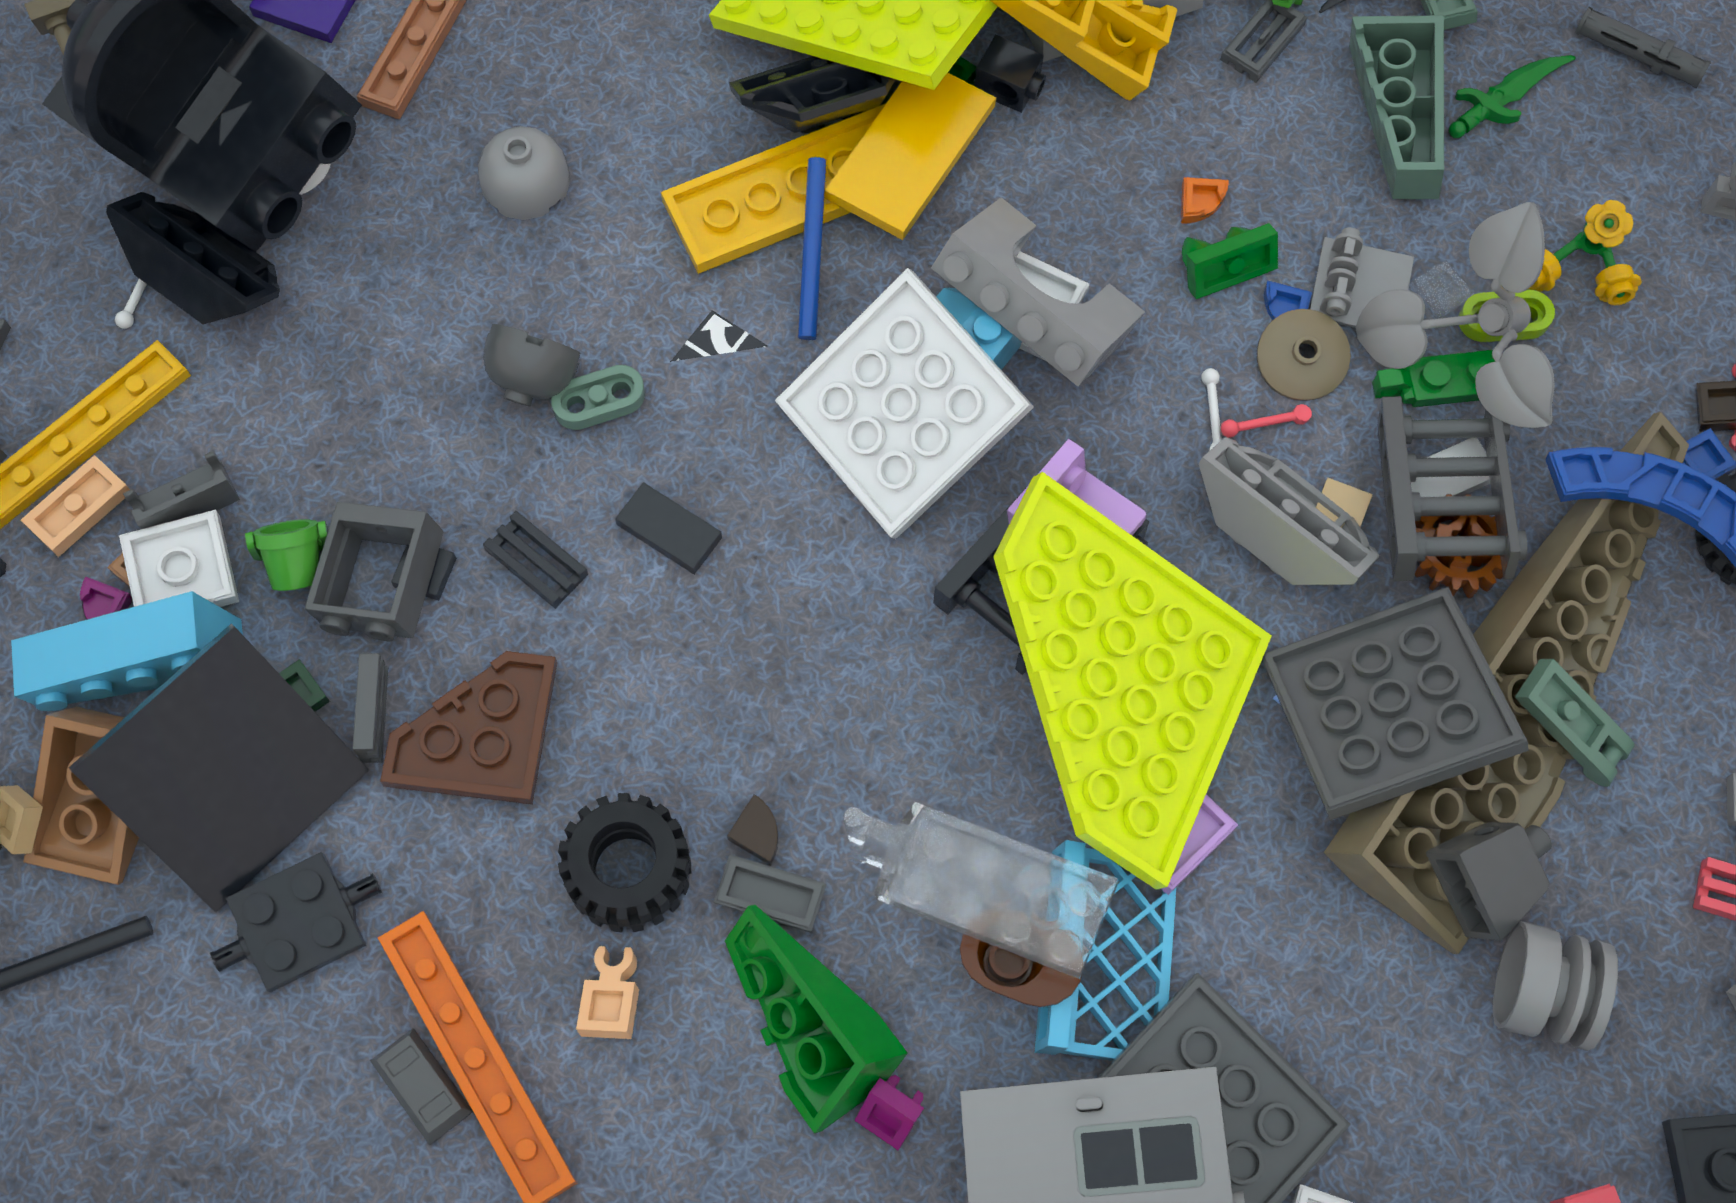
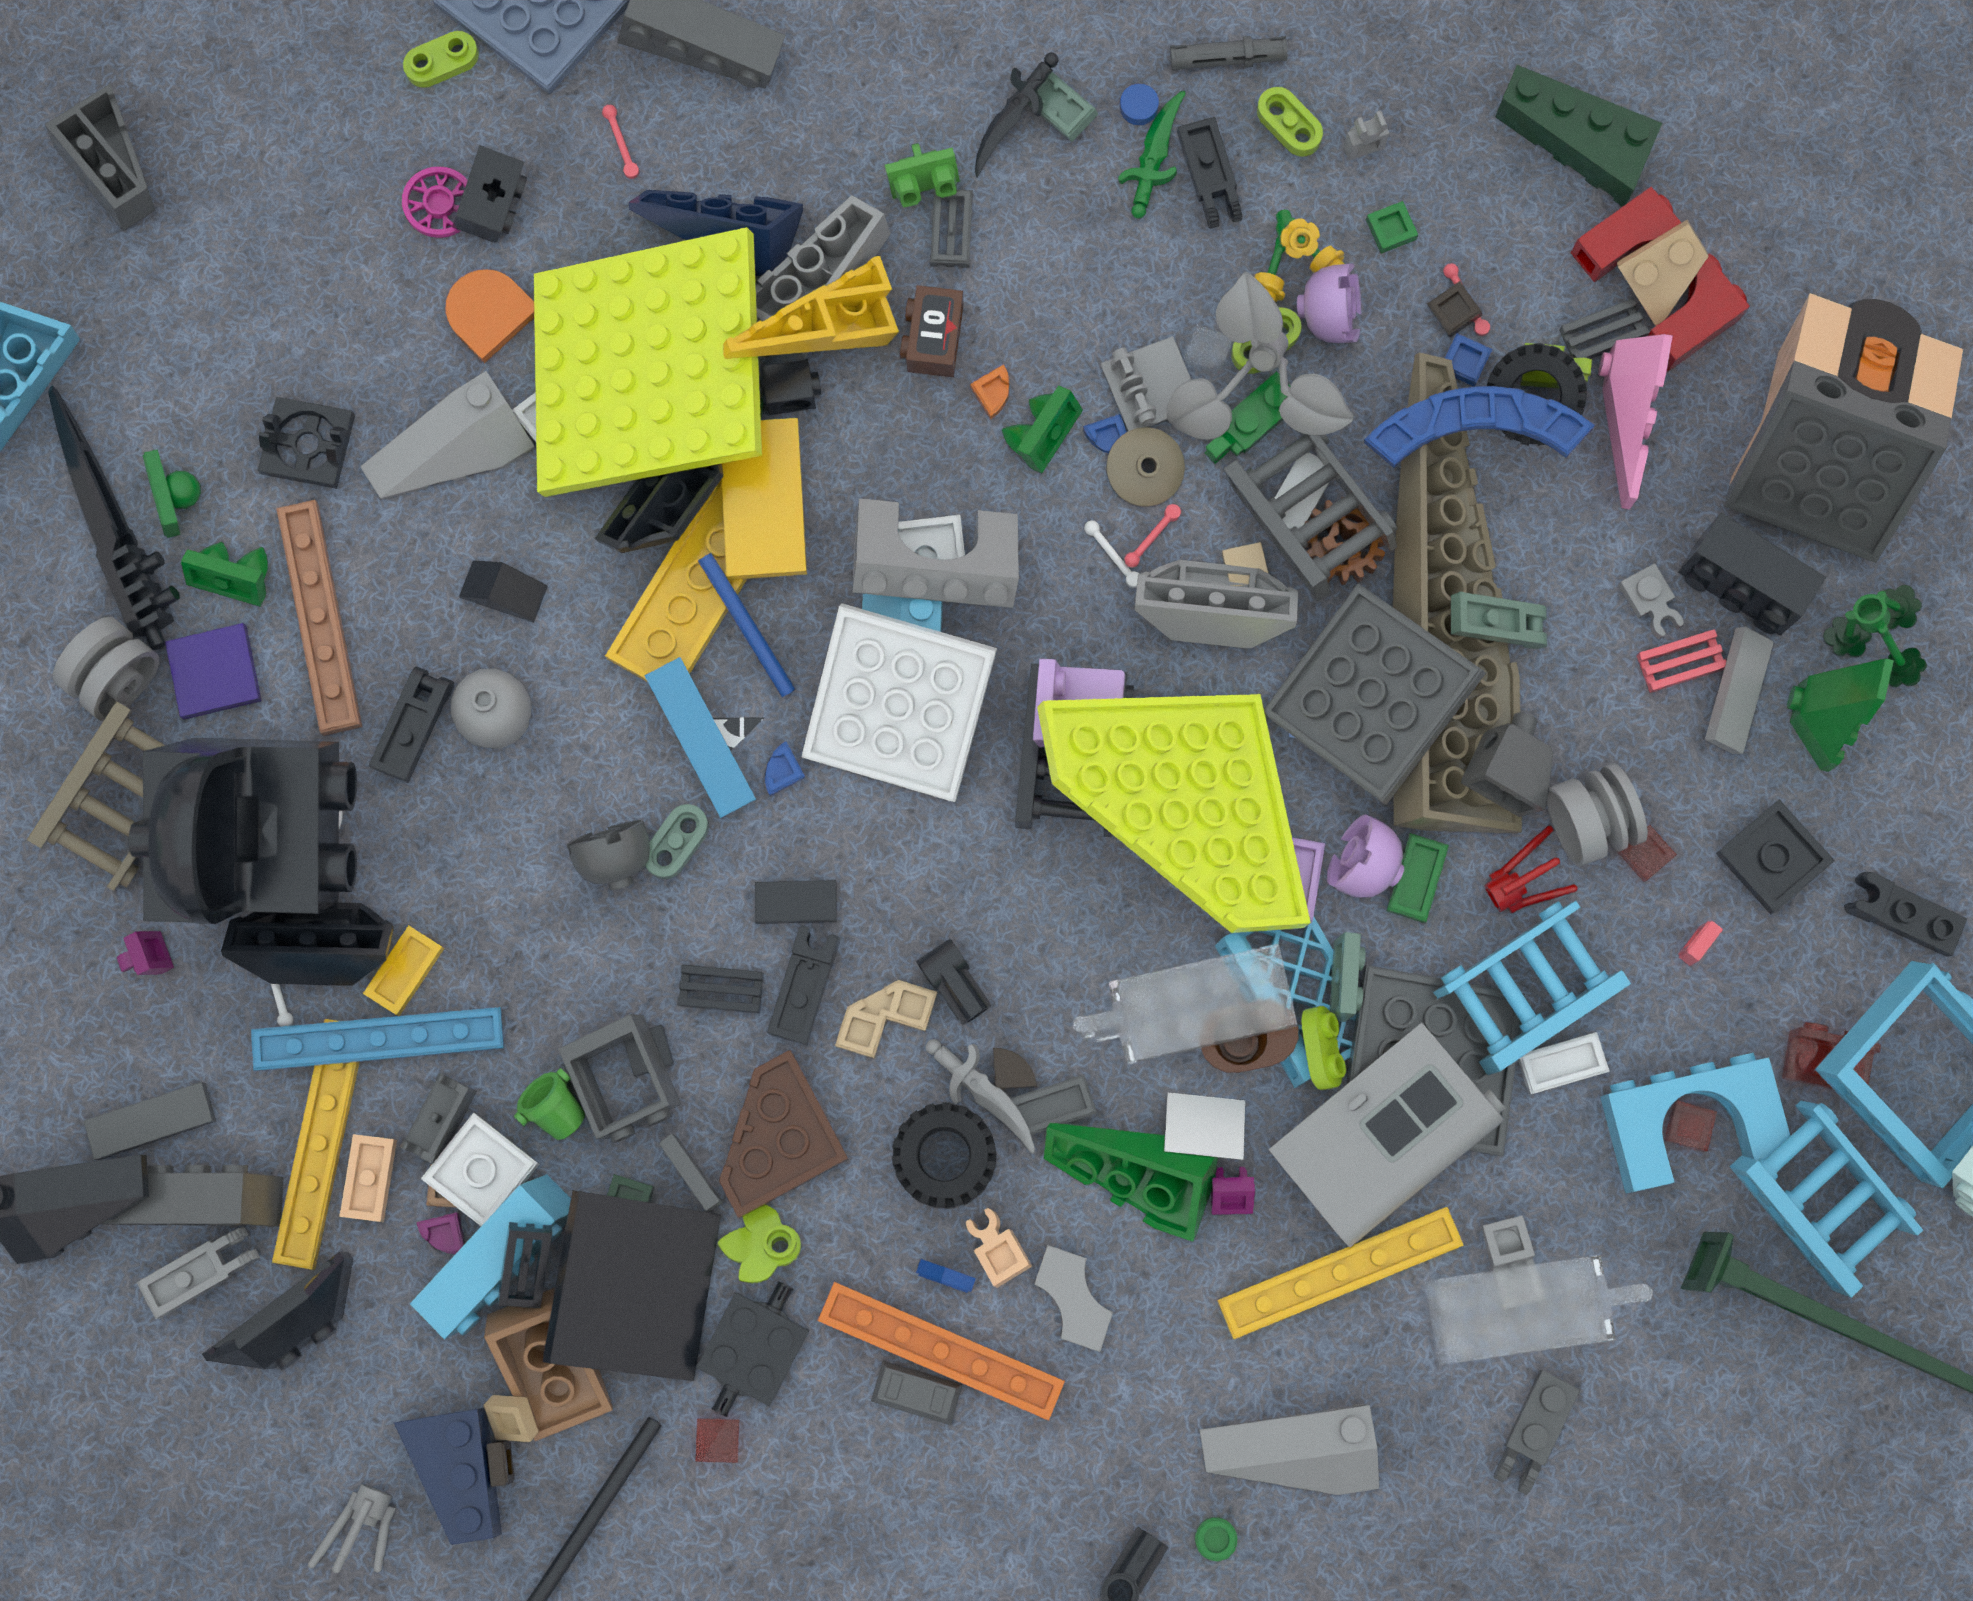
camera: 30 degrees left, 10 degrees up
sand green wedge [1349,15,1444,199] -> none
none -> magenta tile [116,931,174,975]
none -> dark azure tile [251,1007,504,1071]
none -> yellow tile [363,925,445,1016]
none -> black plate [368,666,454,783]
none -> black slope [459,560,548,623]
none -> black tile [498,1222,552,1308]
none -> dark azure tile [644,657,756,818]
none -> clear red tile [695,1418,740,1463]
none -> lime plate [718,1205,801,1283]
none -> blue tile [765,742,805,796]
none -> black plate [767,925,840,1046]
none -> tan tile [835,980,938,1059]
none -> brick [900,285,964,378]
none -> black piece [916,939,991,1025]
none -> blue tile [916,1259,976,1293]
none -> light grey piece [926,1039,1035,1154]
none -> light grey tile [1034,1245,1113,1352]
none -> blue tile [1120,84,1159,125]
none -> white sticker [1164,1093,1245,1160]
none -> black hinge [1177,117,1242,229]
none -> lime plate [1257,87,1323,157]
none -> lavender cylinder [1297,264,1361,343]
none -> lime plate [1301,1006,1346,1090]
none -> lavender cylinder [1327,815,1404,898]
none -> sand green plate [1330,932,1366,1022]
none -> green tile [1366,201,1418,254]
none -> green tile [1386,833,1449,923]
none -> medium azure fence [1433,901,1631,1075]
none -> red plant [1484,826,1578,914]
none -> clear red tile [1618,825,1677,882]

